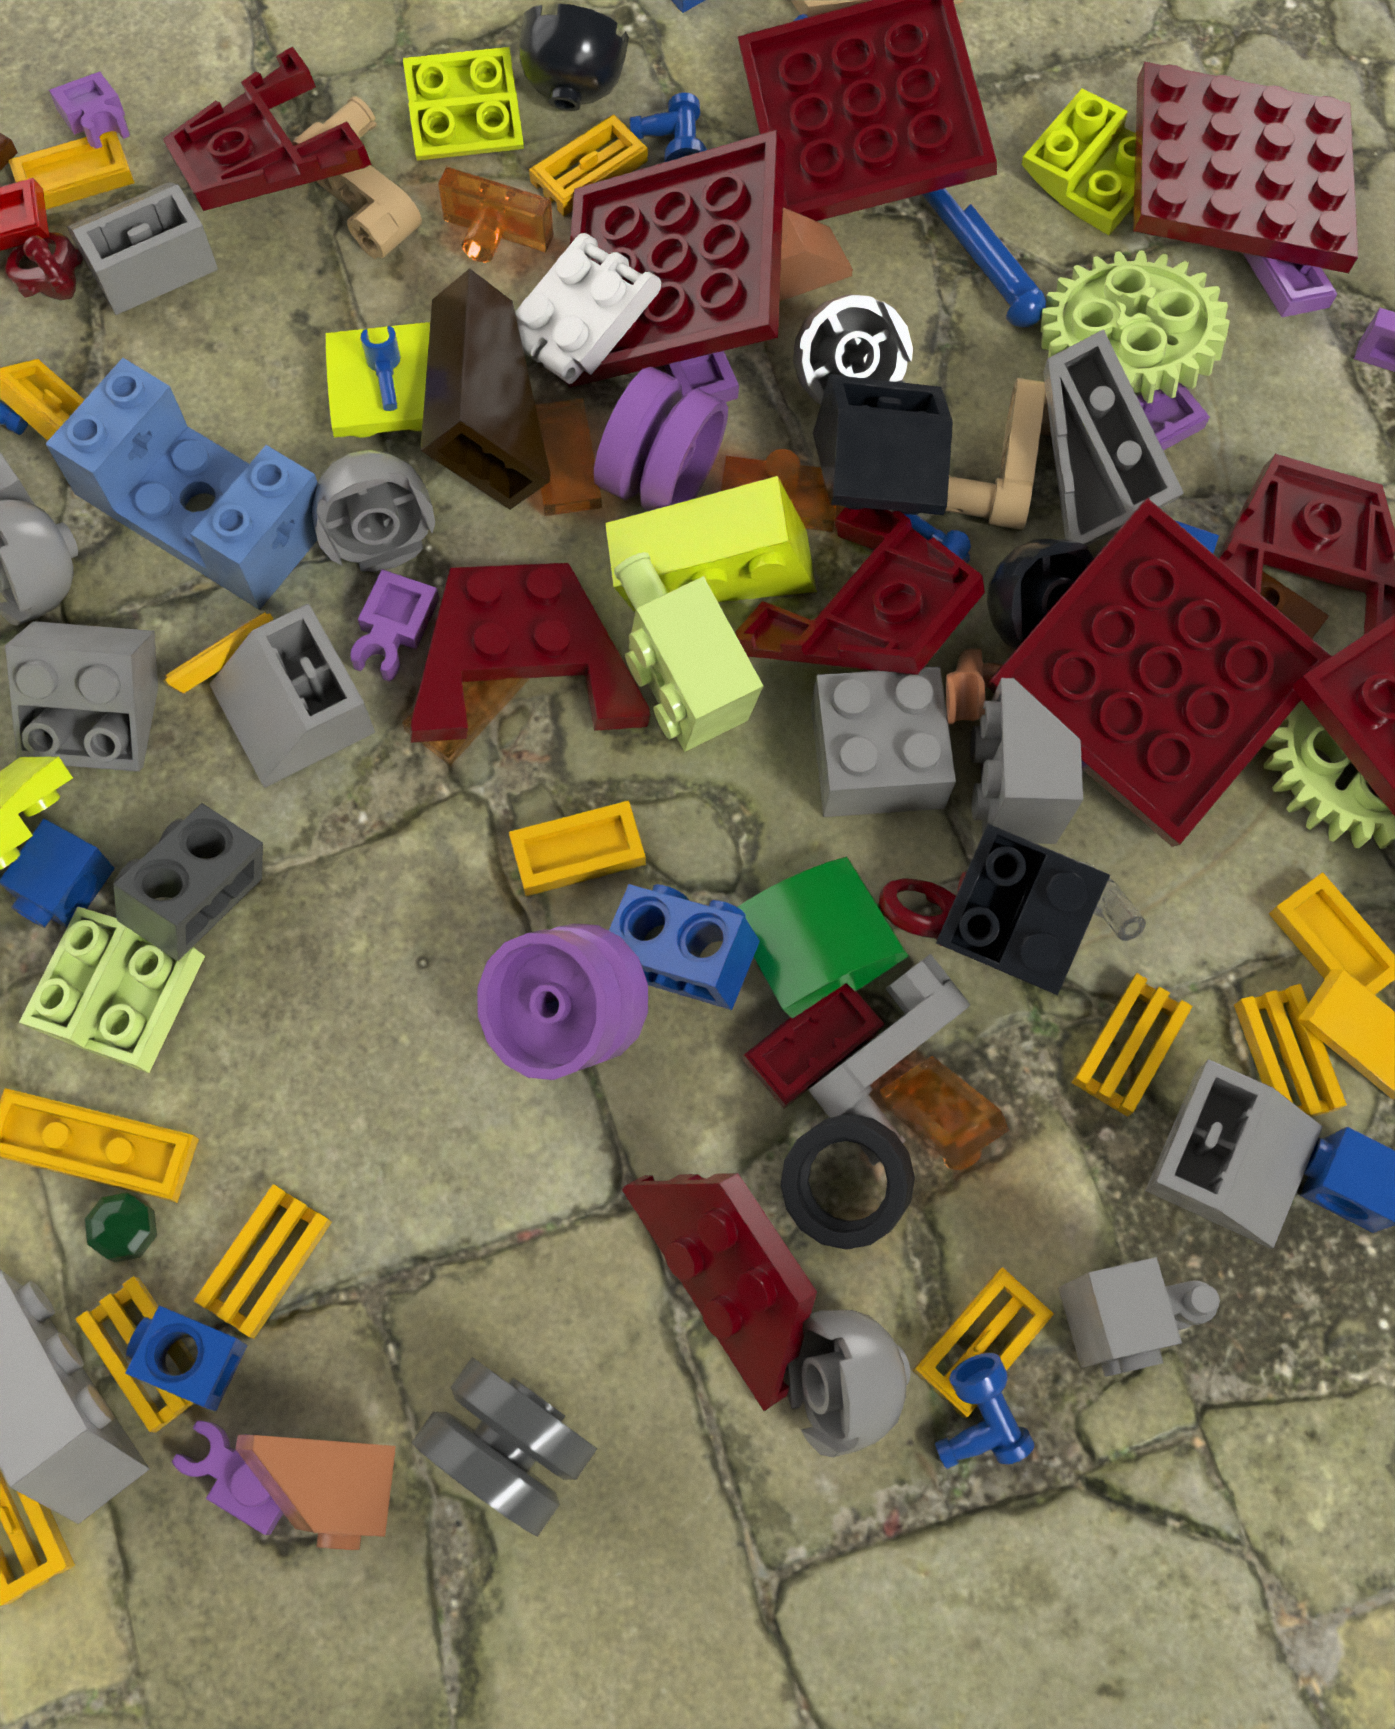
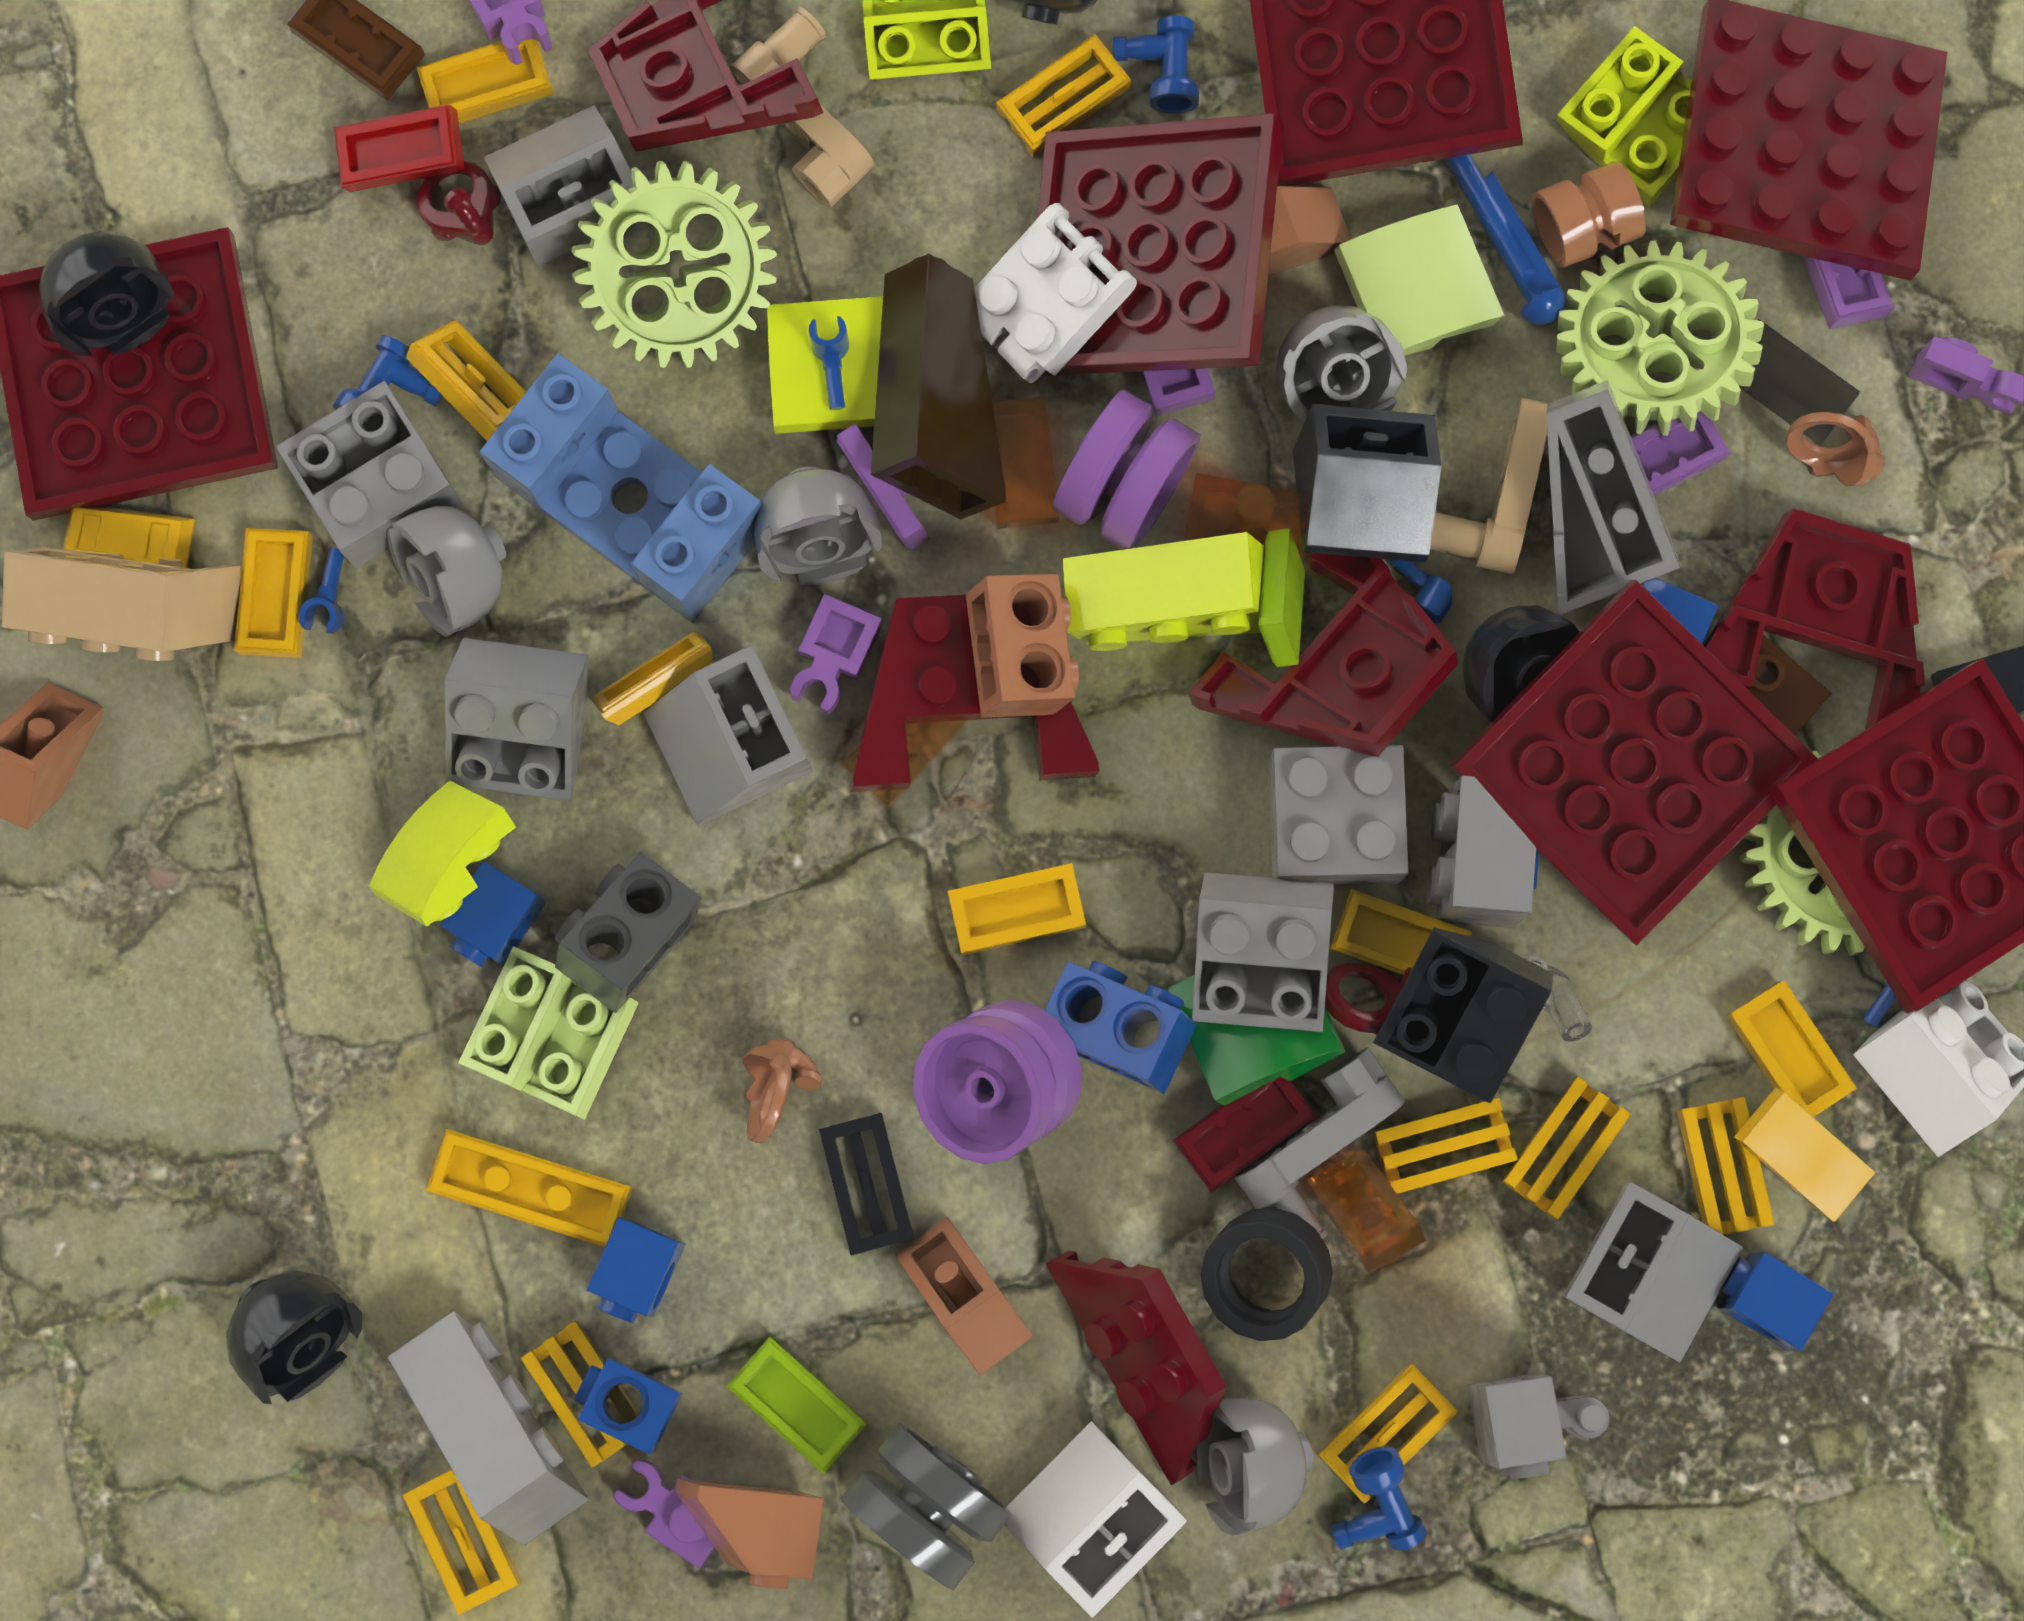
camera: 10 degrees right, 10 degrees up
dark green tile [85,1192,157,1262] -> none
yellow tile [194,1184,332,1339] -> none
clear orange tile [438,166,554,263] -> none
yellowish green brick [614,552,763,752] -> none
nougat piece [946,648,1002,724] -> none
none -> yellowish green gear [572,161,777,368]
none -> blue brick [586,1217,686,1323]
none -> lime tile [726,1337,868,1475]
none -> nougat piece [743,1038,822,1144]
none -> black tile [819,1113,914,1256]
none -> medium lavender plate [836,424,930,551]
none -> nougat slope [895,1217,1033,1375]
none -> nougat brick [966,574,1079,718]
none -> white slope [1005,1421,1187,1618]
none -> light grey slope [1192,872,1334,1032]
none -> lime tile [1258,528,1305,667]
none -> yellow tile [1330,889,1472,976]
none -> yellowish green slope [1334,204,1505,356]
none -> yellow tile [1372,1098,1518,1196]
none -> nougat wheel [1531,161,1646,268]
none -> clear smoke tile [1739,319,1861,446]
none -> nougat piece [1786,412,1885,486]

